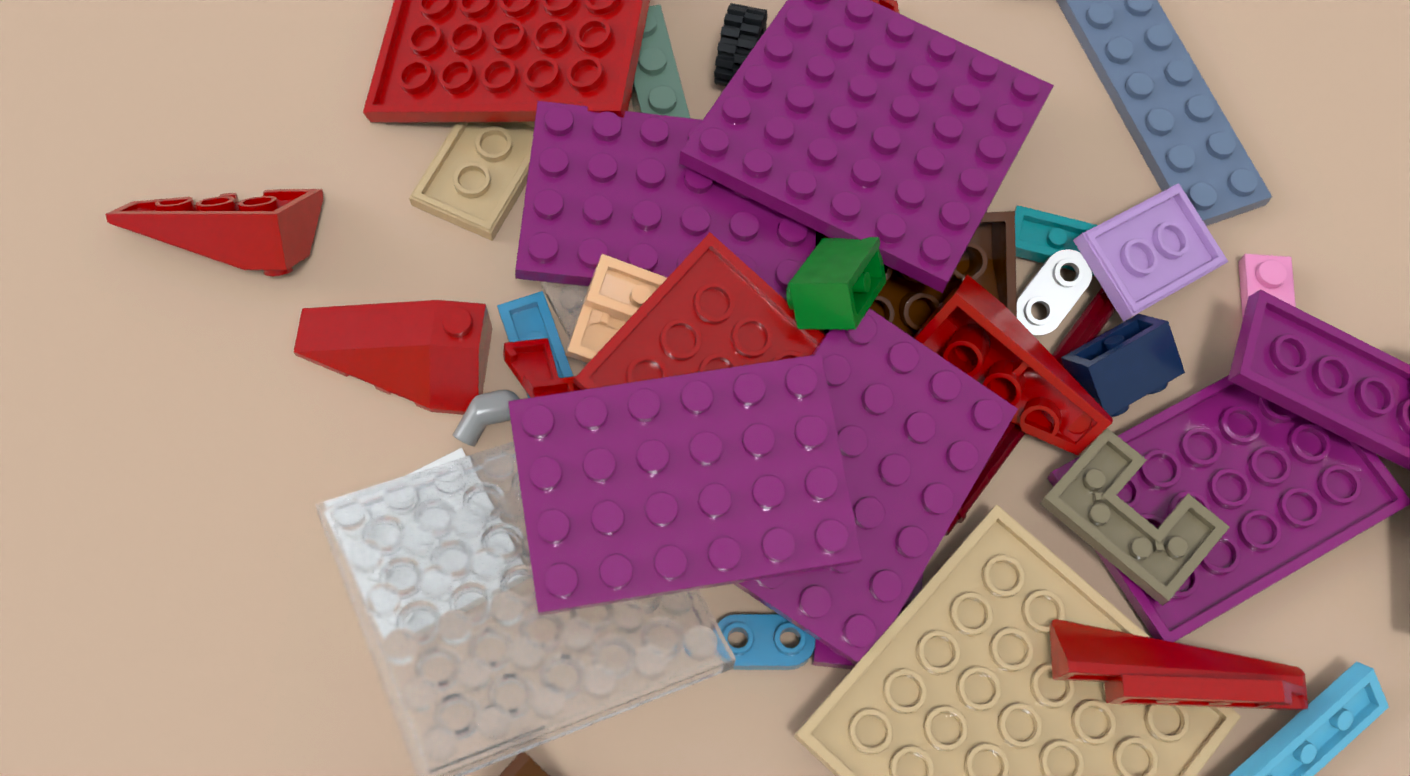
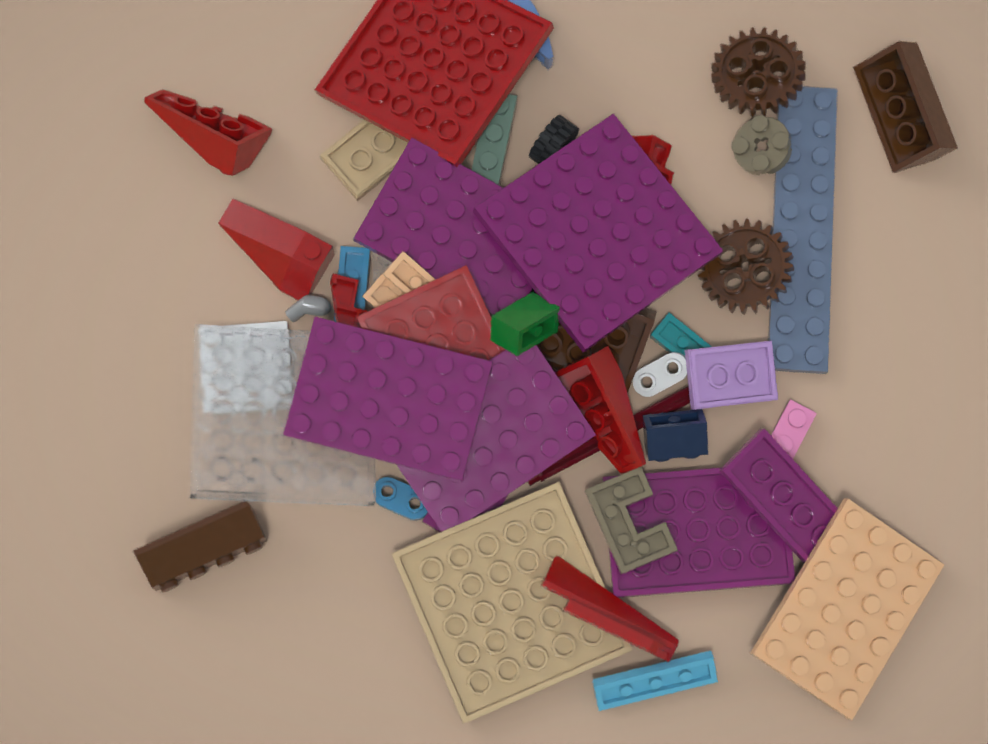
camera: 25 degrees right, 10 degrees up
none -> reddish brown gear [698,219,794,315]

